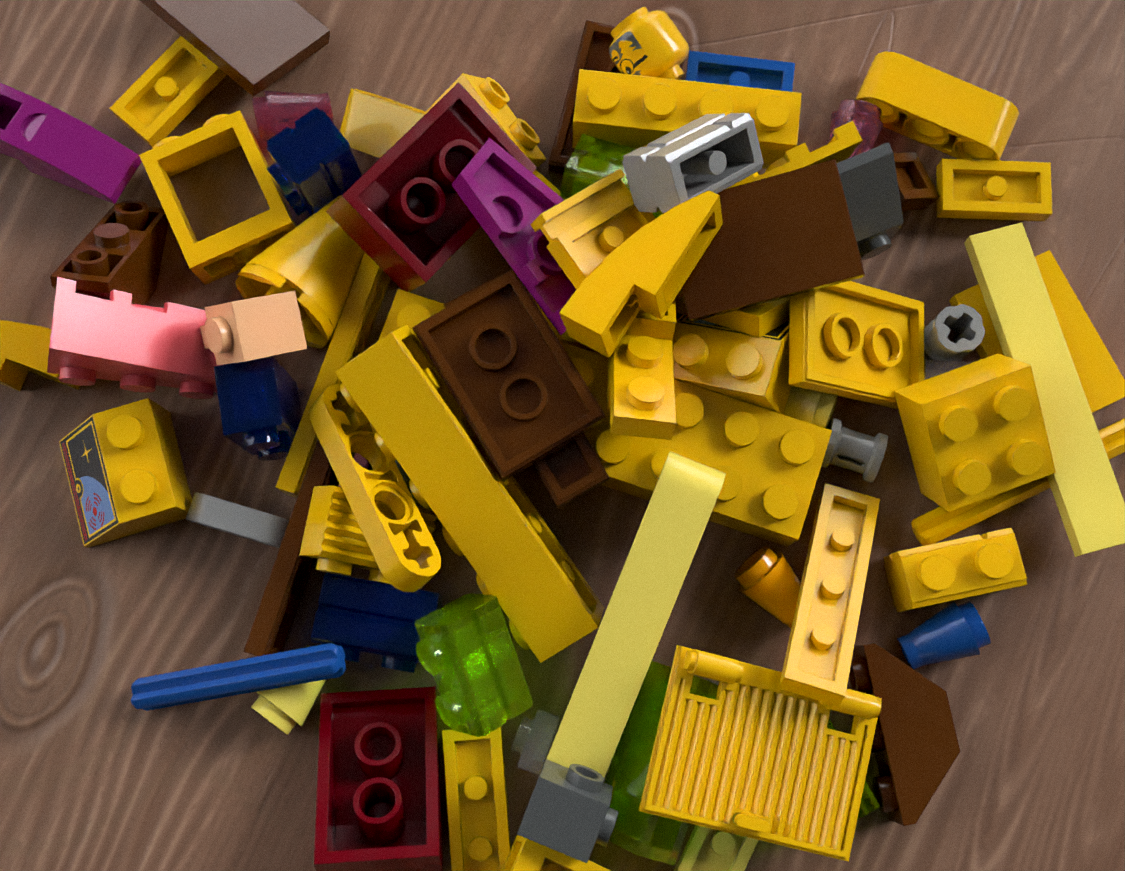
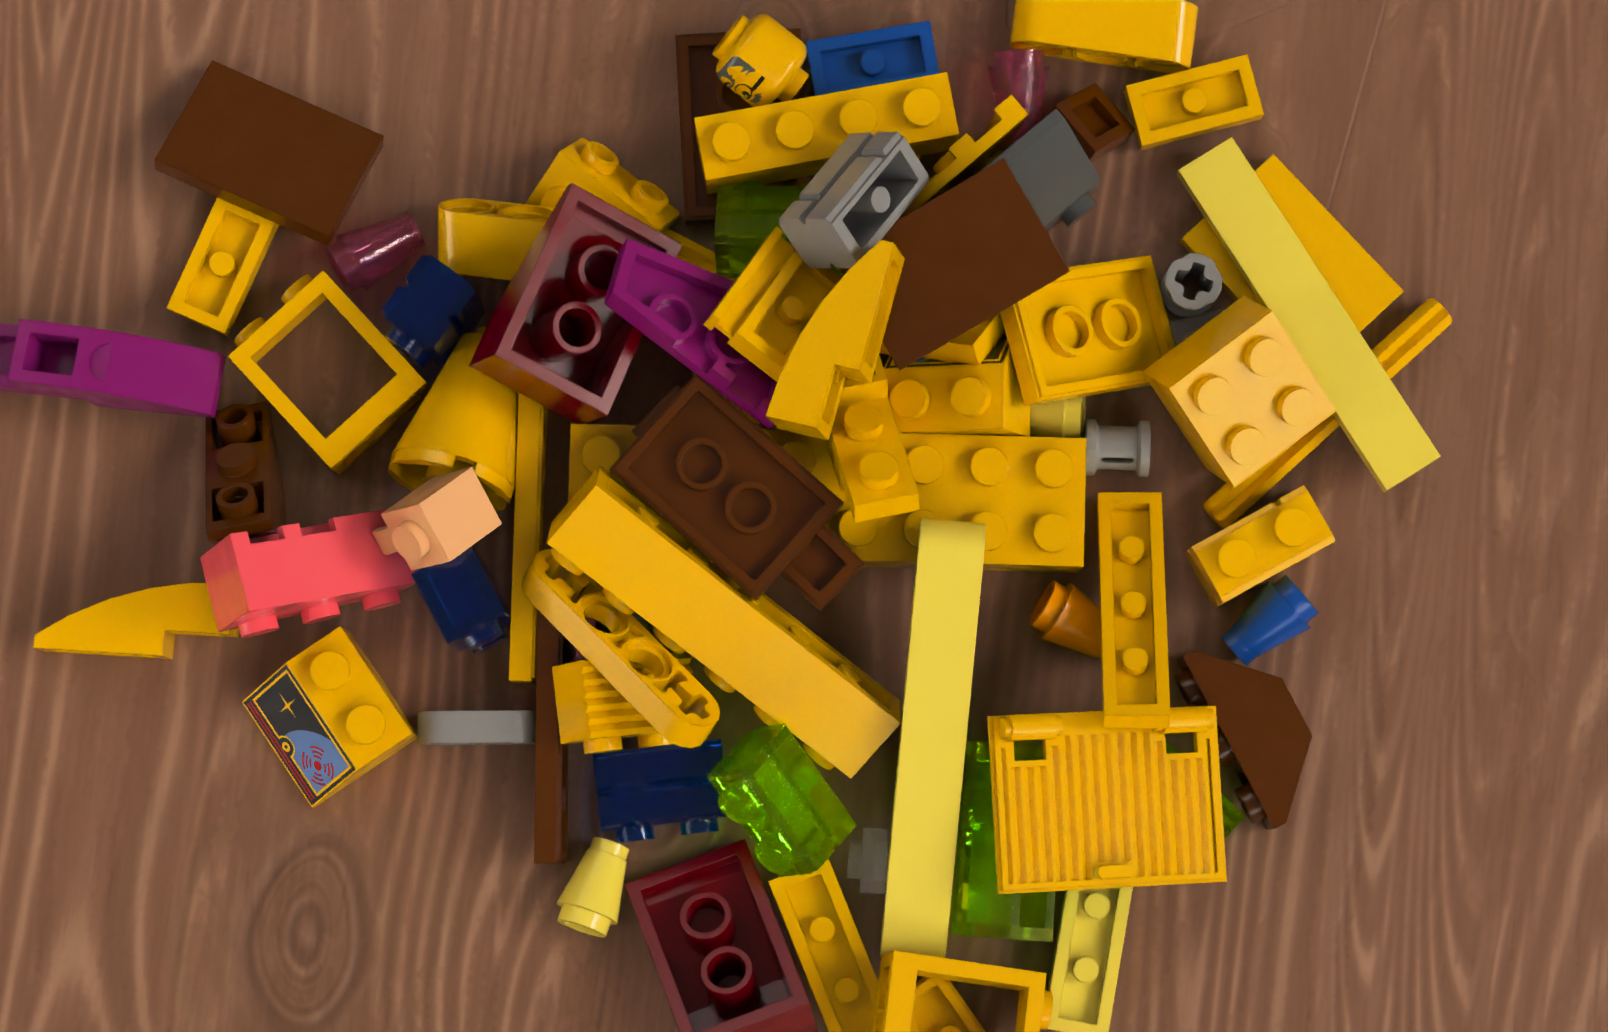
camera: 20 degrees left, 5 degrees up
blue axle [131,643,346,711] -> none
dark grey brick [517,759,619,863] -> none

